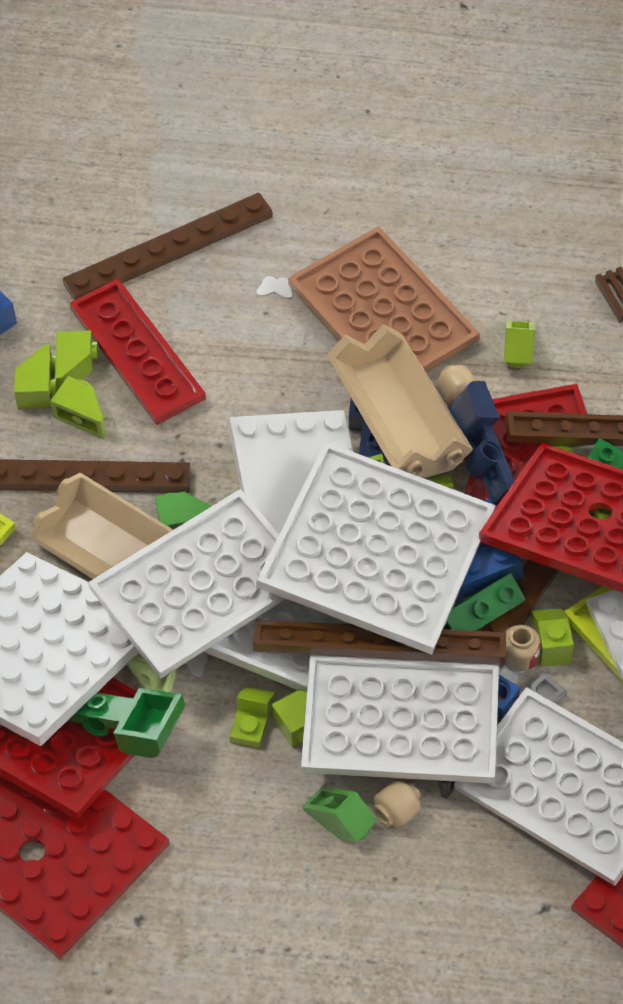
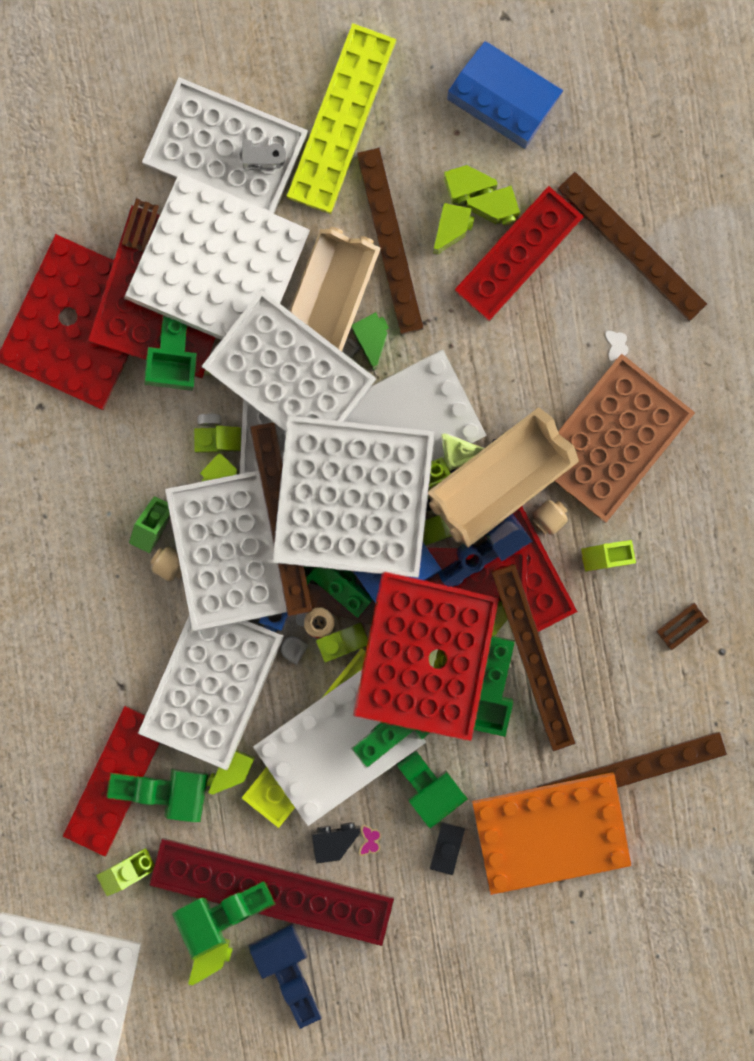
camera: 75 degrees right, 30 degrees up
none -> light grey tile [197,414,221,426]
none -> yellowish green tile [441,433,484,471]

